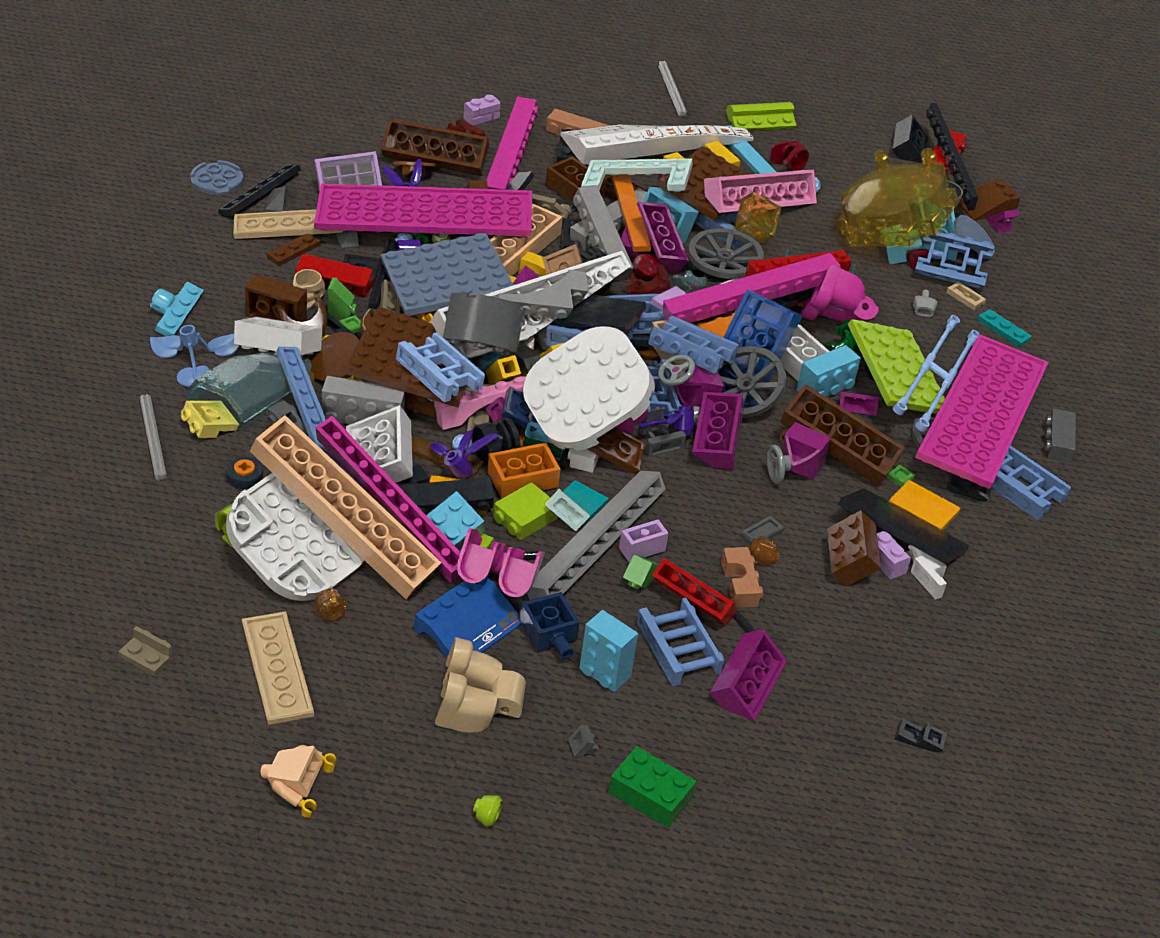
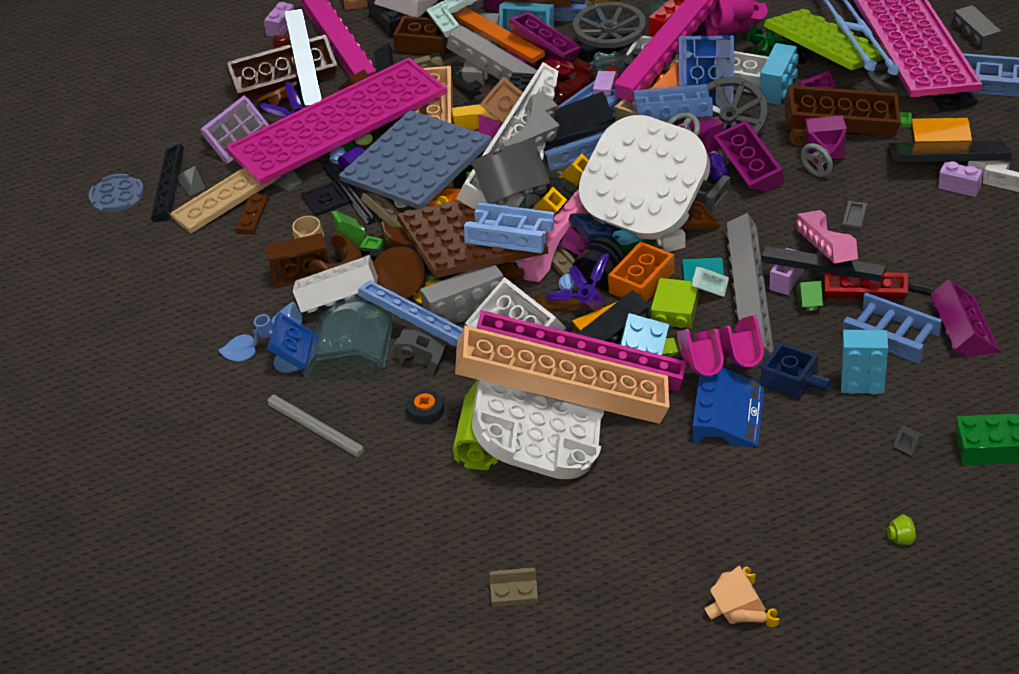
camera: 25 degrees left, 0 degrees up
medium azure plate [150,282,204,336] -> none
light yellow plate [181,401,239,439] -> none
tan tile [242,611,314,725] -> none
red brick [295,254,374,297] -> none
clear orange head [314,588,347,621] -> none
tan piece [435,637,526,732] -> none
nougat arch [721,547,763,608] -> none
clear orange head [749,536,780,567] -> none
reddish brown brick [827,510,881,586] -> none
none -> blue tile [267,312,314,370]
none -> tile [285,9,321,107]
none -> black tile [761,246,886,282]
none -> bright pink arch [796,210,858,263]

